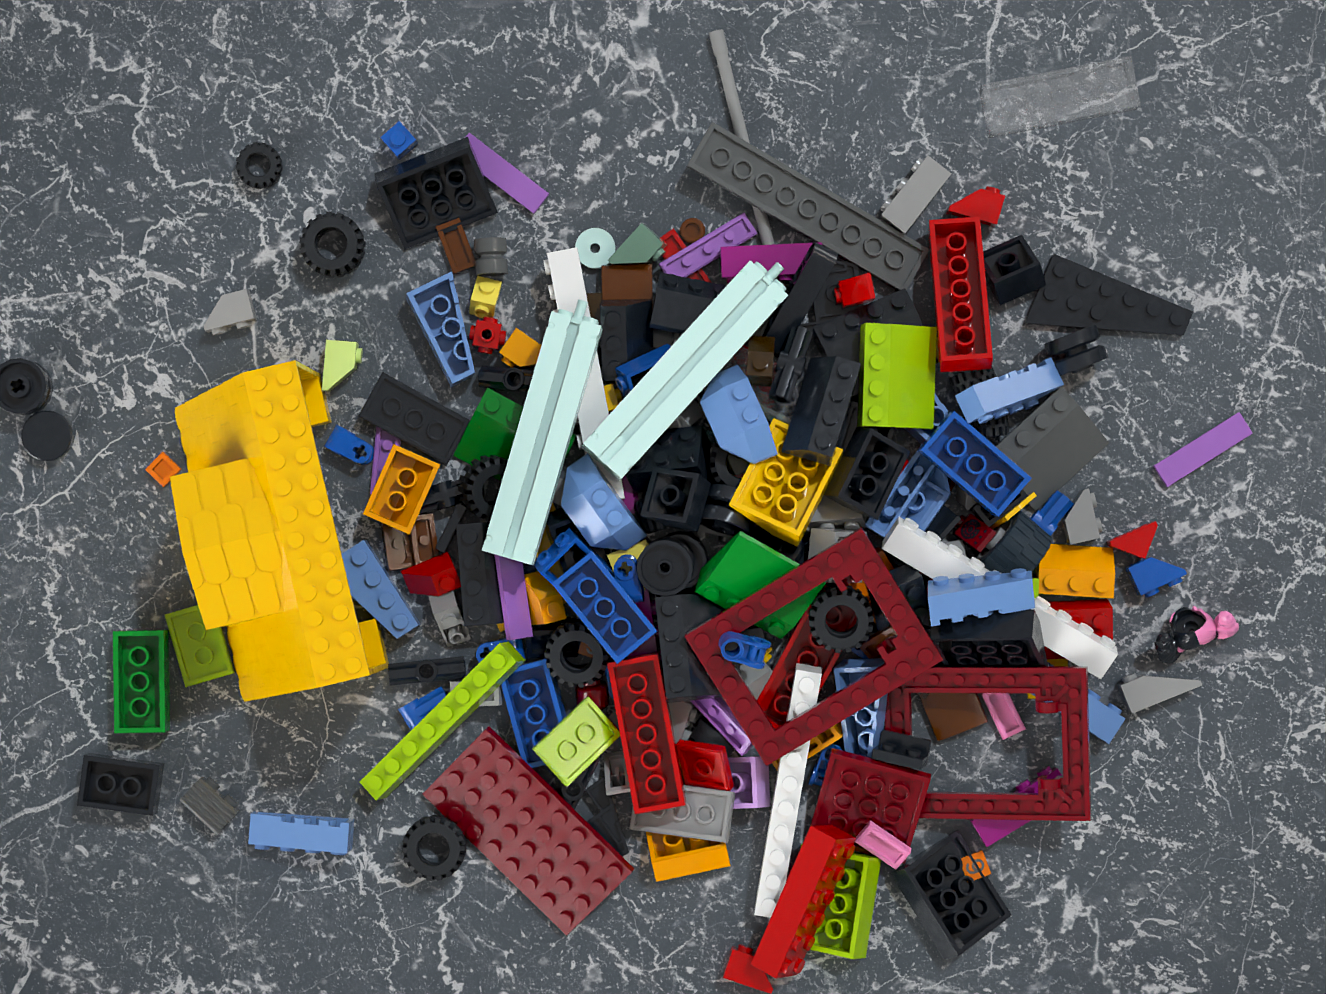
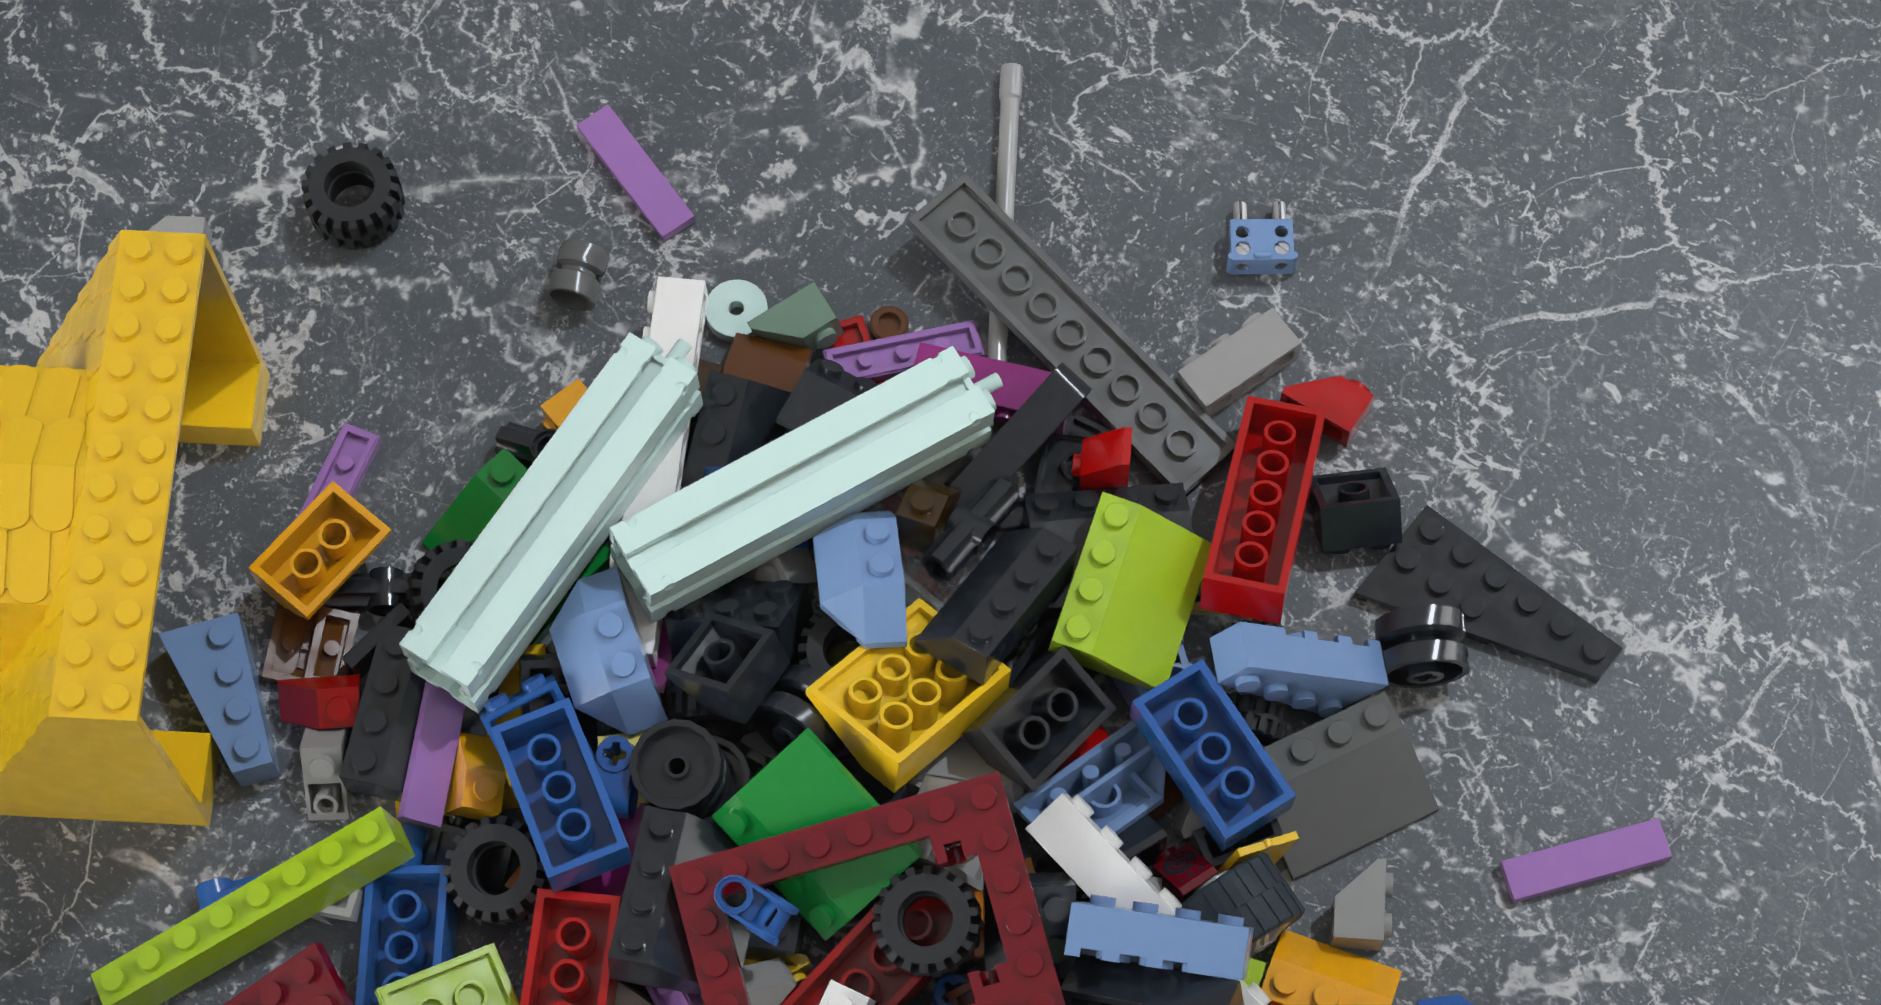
camera: 20 degrees right, 20 degrees down
black tyre [236,142,283,189] -> none
yellowish green slope [322,340,363,392] -> none
blue piece [324,424,374,465] -> none
black tile [358,372,470,465] -> none
black slope [374,137,498,249] -> none
blue brick [380,121,418,160] -> none
black piece [388,656,466,686] -> none
medium blue wedge [406,271,475,387] -> none
reddish brown tile [436,218,476,274] -> none
light yellow bracket [469,276,502,318] -> none
red brick [469,317,507,354] -> none
dark red head [575,678,609,710] -> none
clear brick [979,56,1141,139] -> none
blue piece [1030,490,1074,536] -> none
red slope [1106,521,1158,559] -> none
none -> medium blue piece [1226,201,1298,275]

